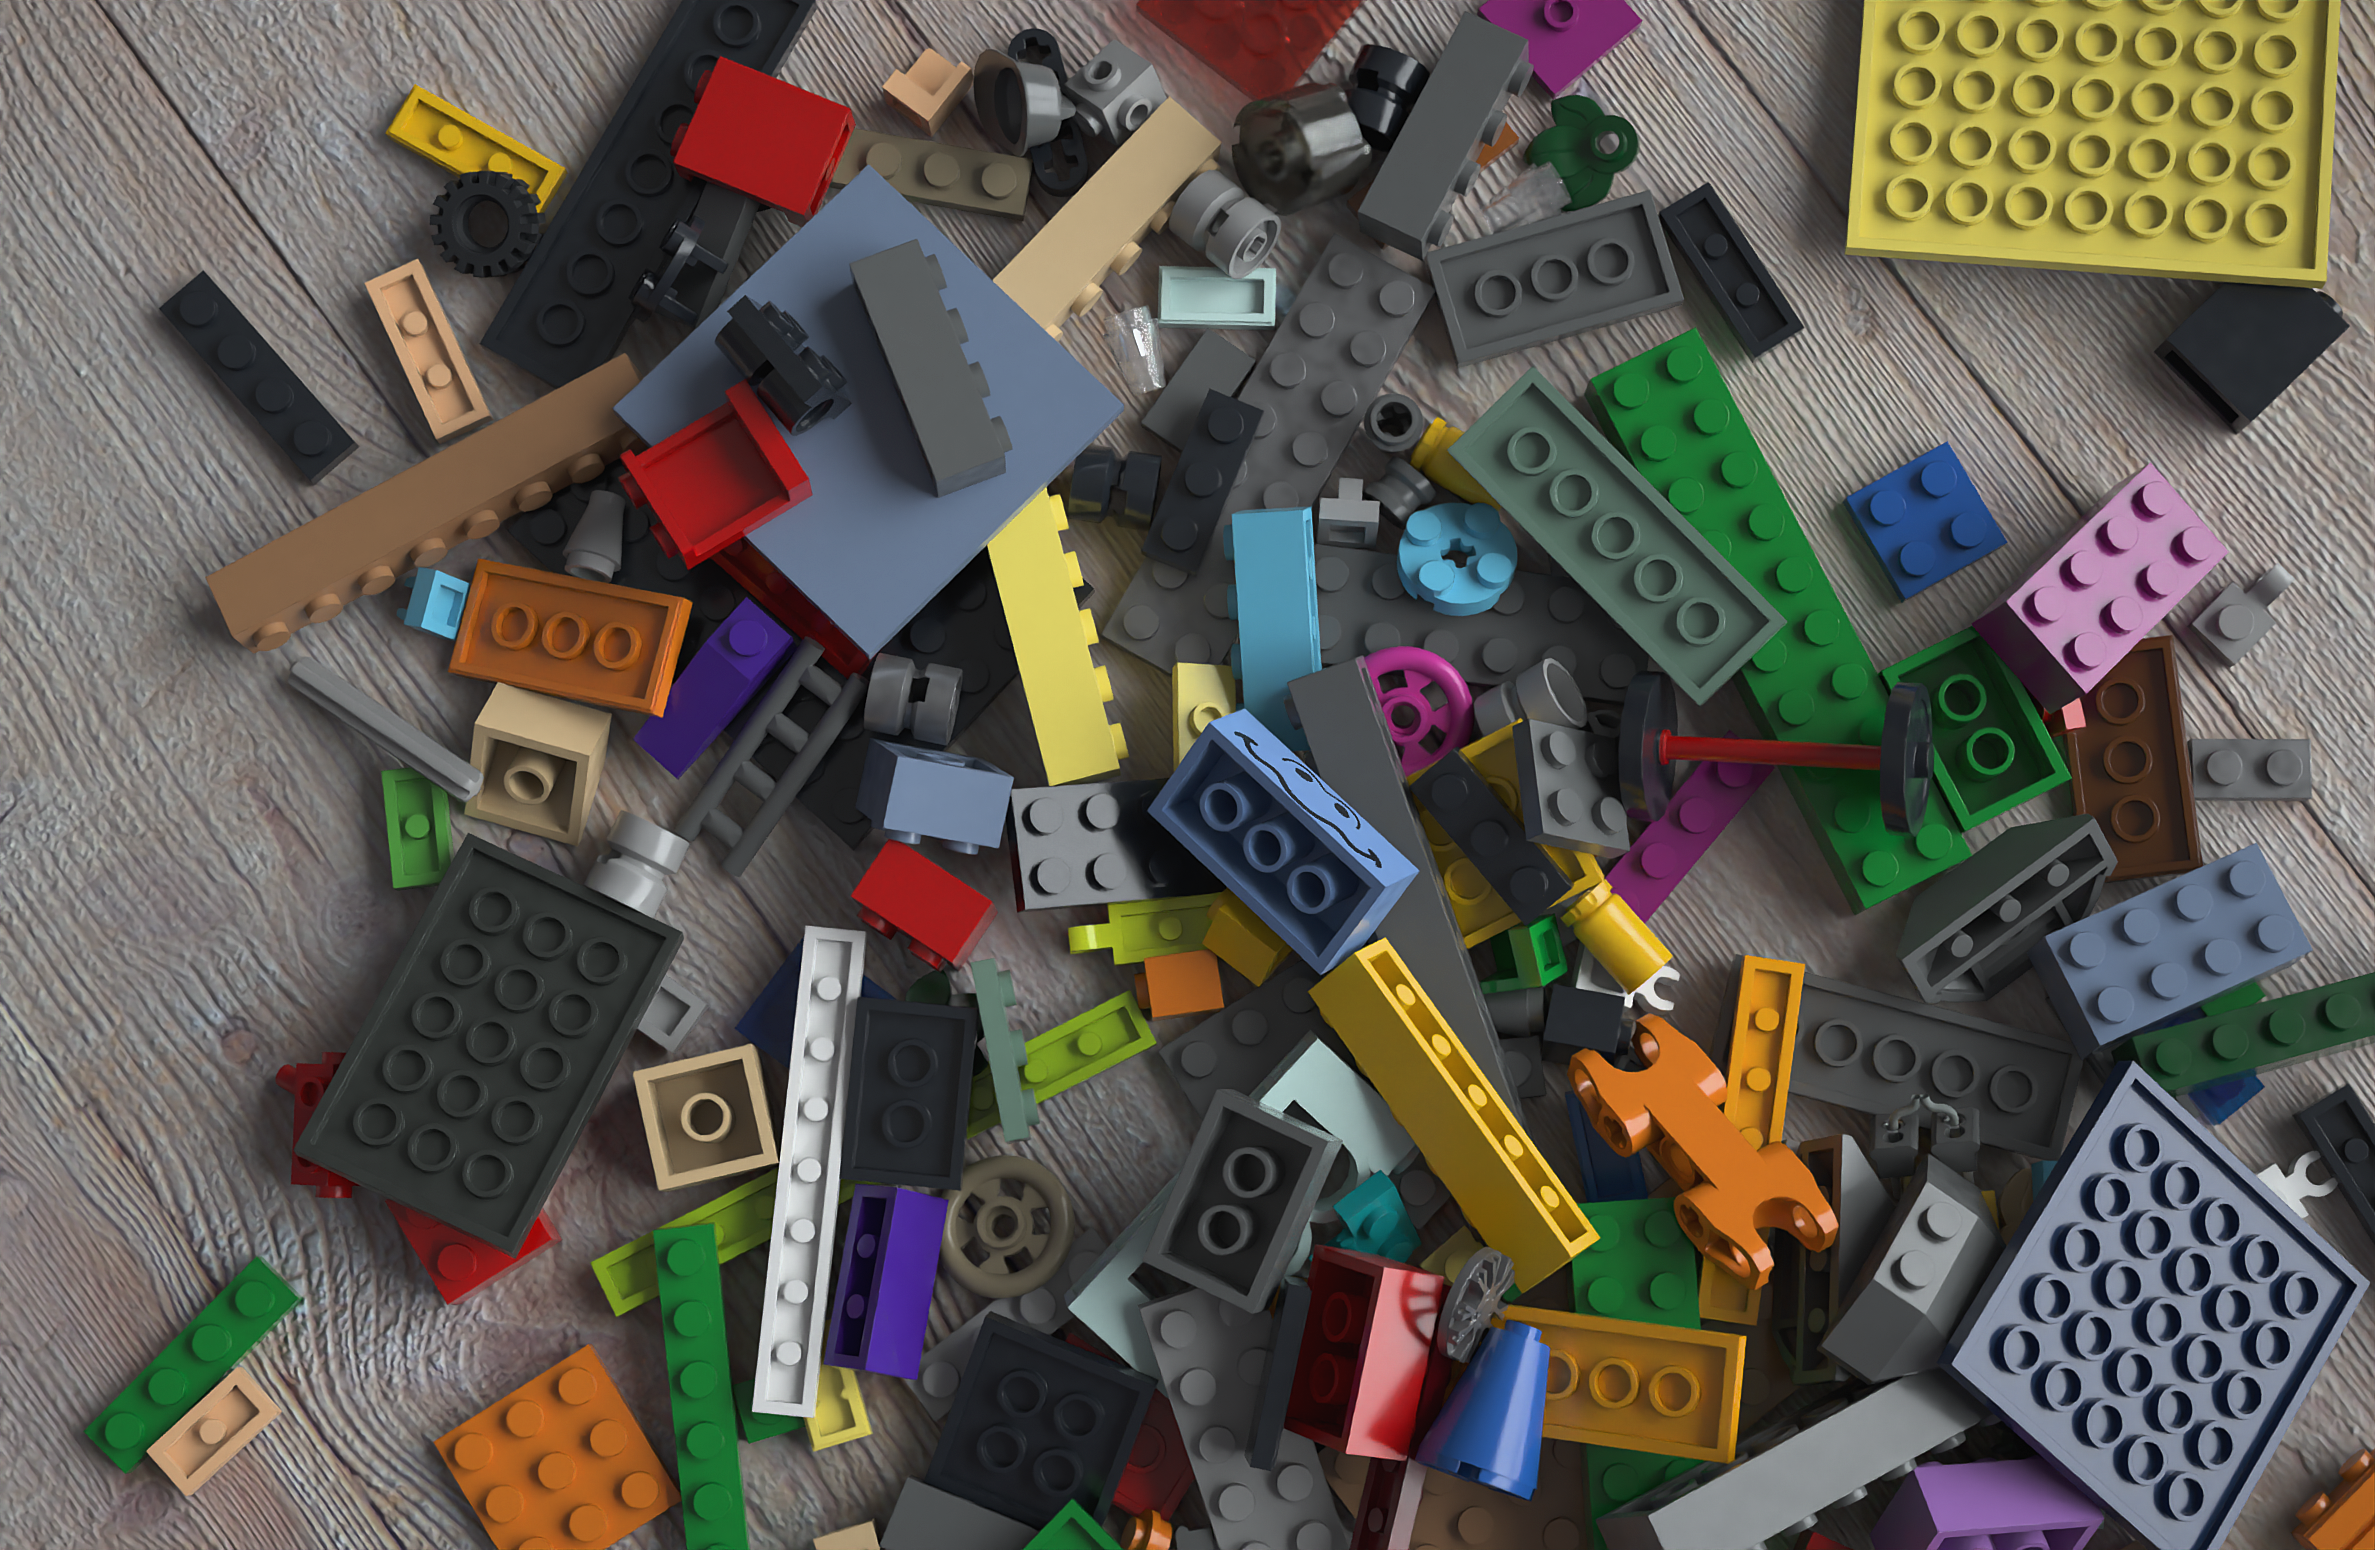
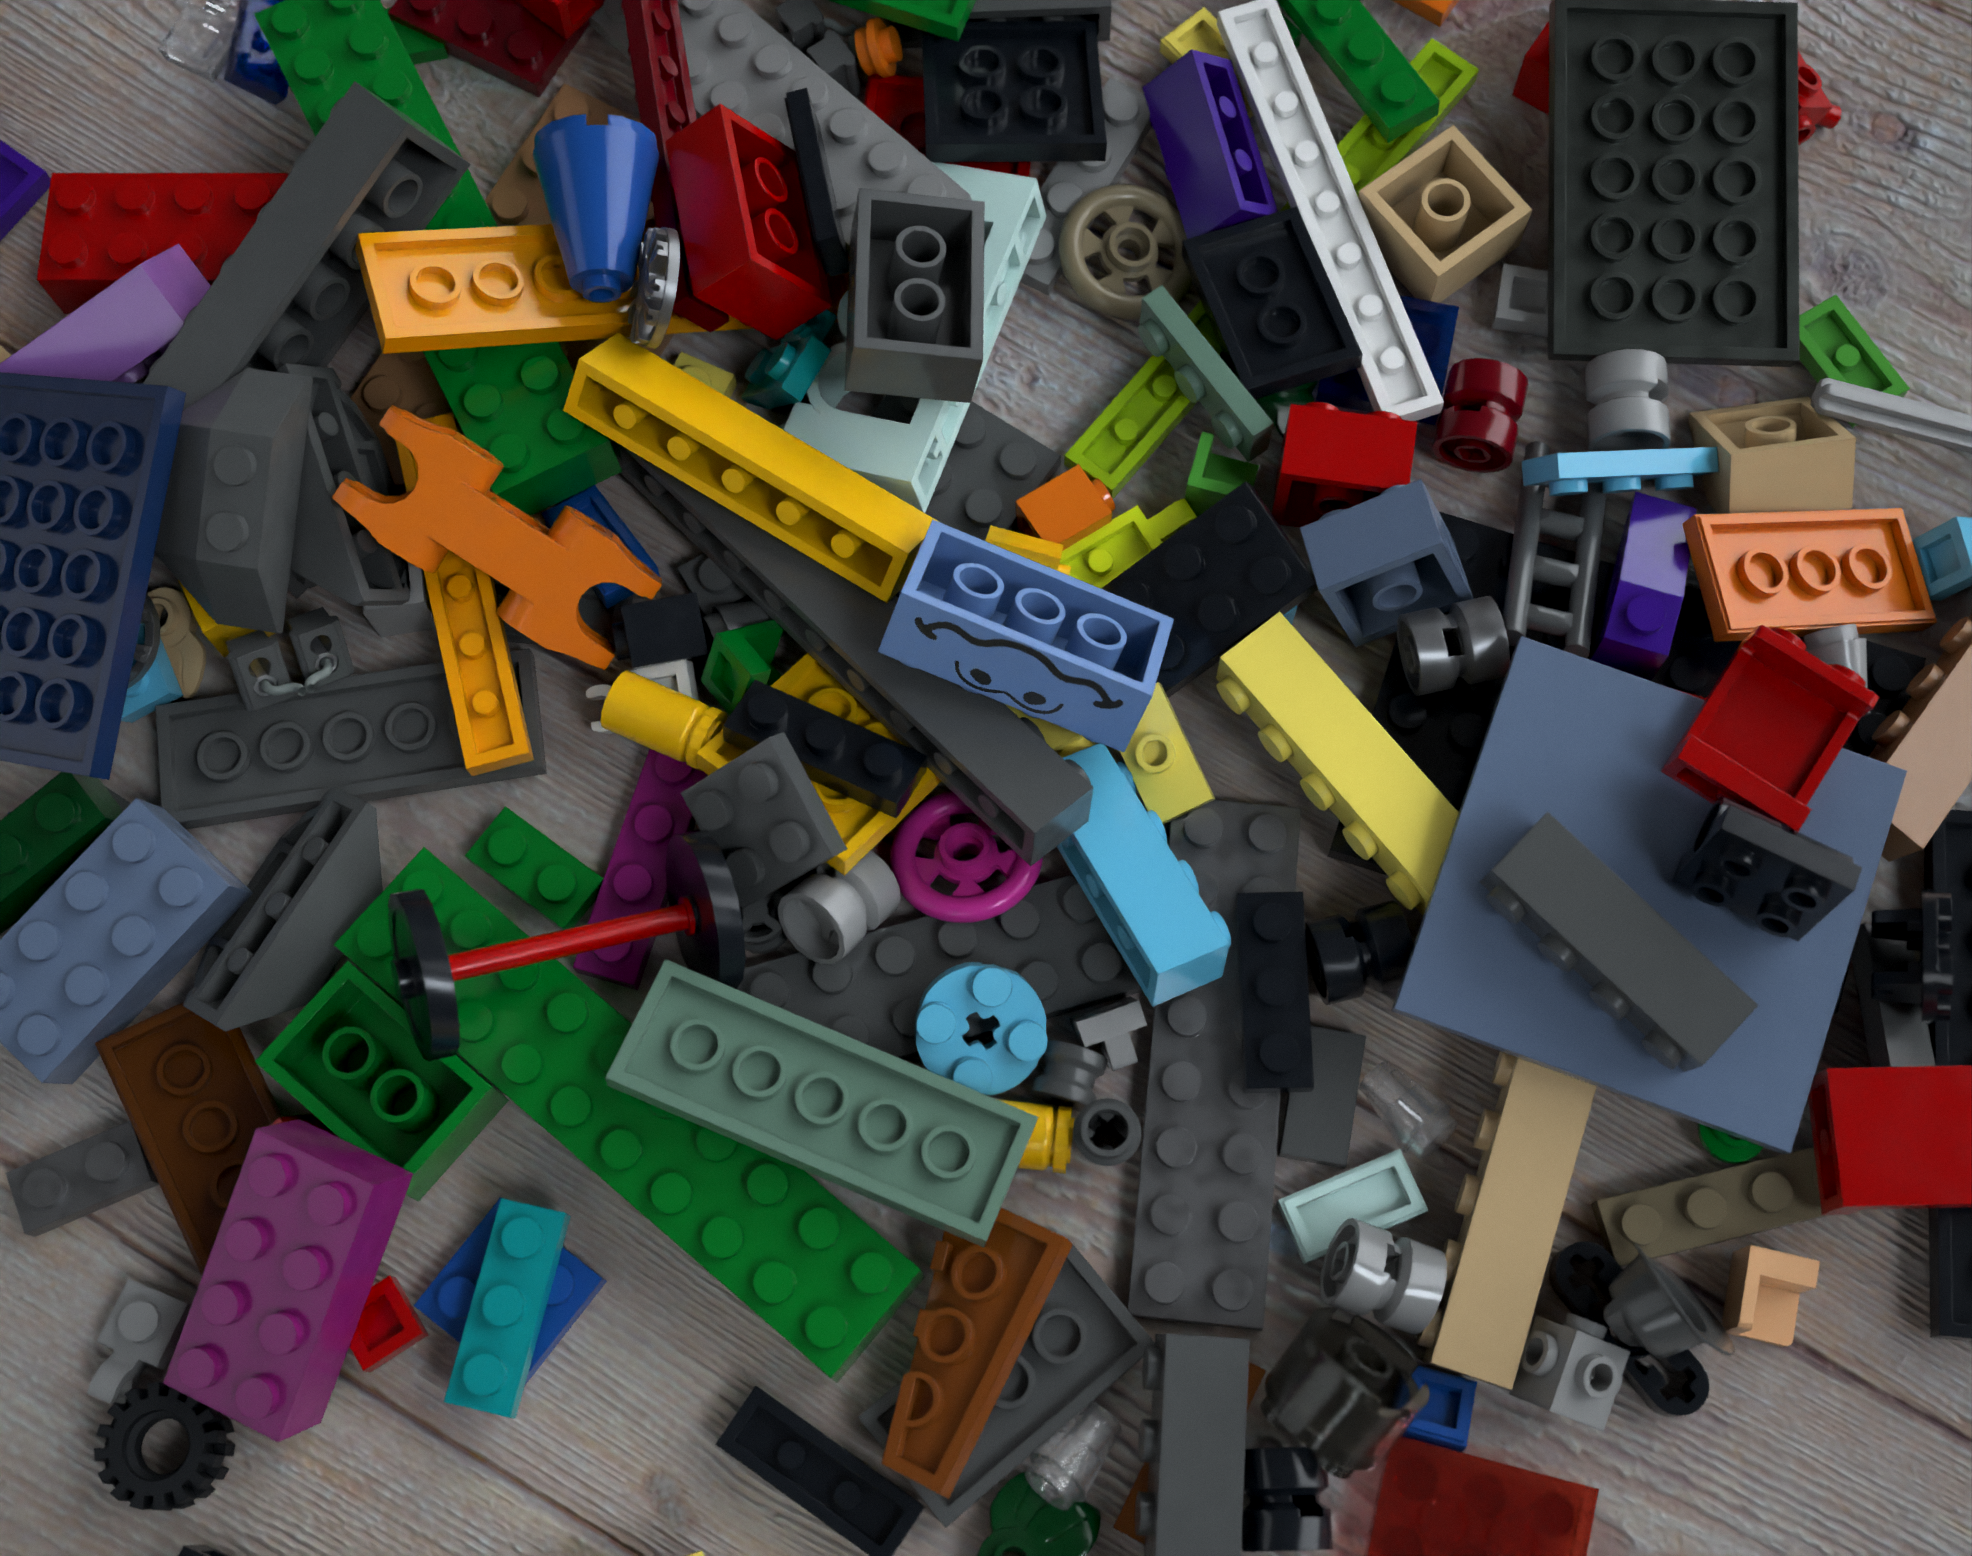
camera: 160 degrees right, 10 degrees down
none -> black tyre [94,1382,235,1511]
none -> red plate [349,1275,429,1373]
none -> teal plate [444,1198,571,1419]
none -> green plate [465,806,604,930]
none -> dark orange wing [881,1208,1073,1499]
none -> bright green panel [1185,431,1259,517]
none -> blue tile [1394,1363,1477,1454]
none -> dark red wheel [1432,358,1529,473]
none -> medium azure plate [1522,447,1719,496]

